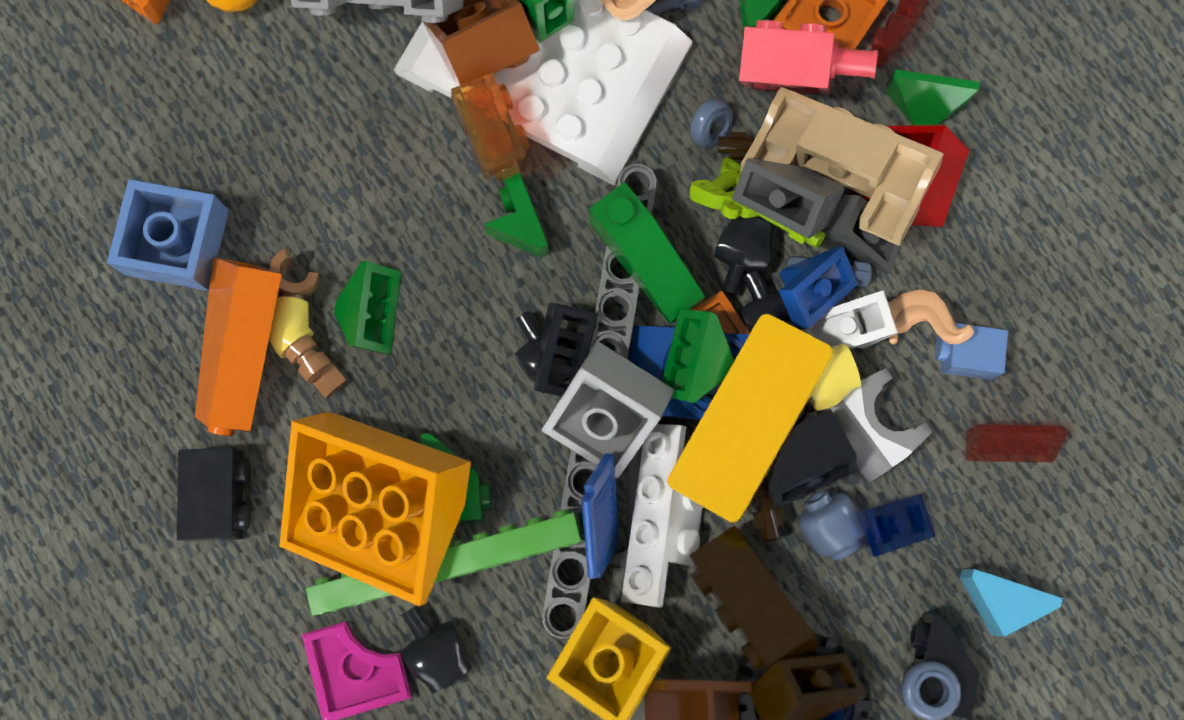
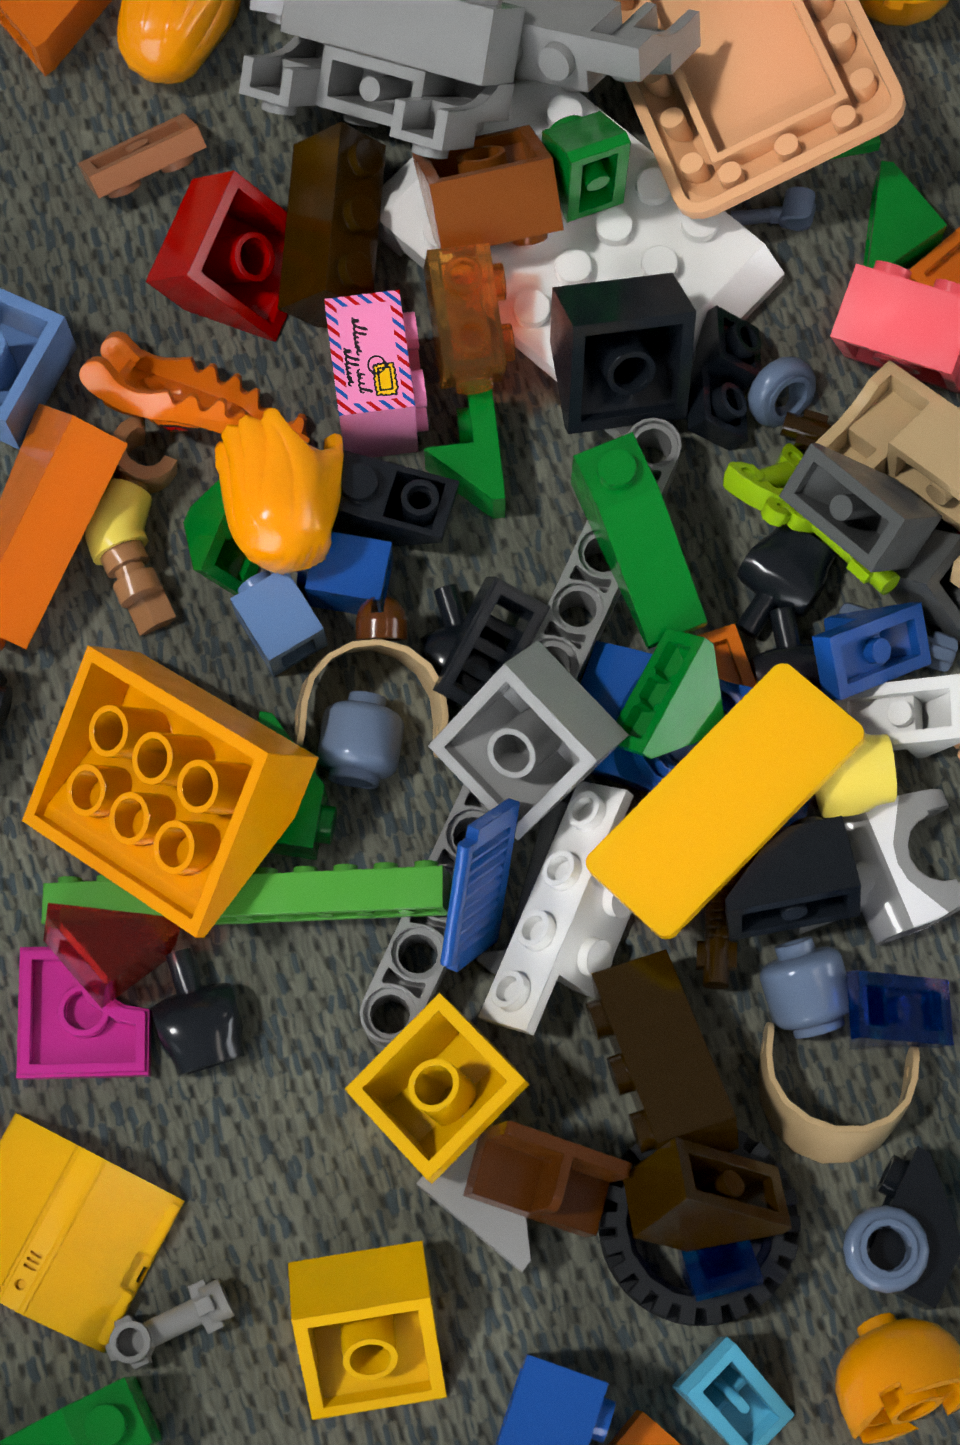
camera: 15 degrees right, 5 degrees down
none -> clear red slope [43,903,180,1009]
none -> nougat plate [77,113,207,199]
none -> orange animal [79,331,310,444]
none -> red slope [145,170,288,342]
none -> light orange hair [215,408,344,575]
none -> medium blue brick [230,571,327,677]
none -> dark brown brick [278,122,386,328]
none -> tan piece [294,639,449,758]
none -> blue brick [297,532,394,614]
none -> sand blue head [316,691,404,789]
none -> bright pink brick [324,290,429,458]
none -> black slope [331,450,460,547]
none -> reddish brown hinge [355,596,407,641]
none -> black slope [550,272,696,434]
none -> black slope [687,305,762,451]
none -> tan piece [758,1022,920,1164]

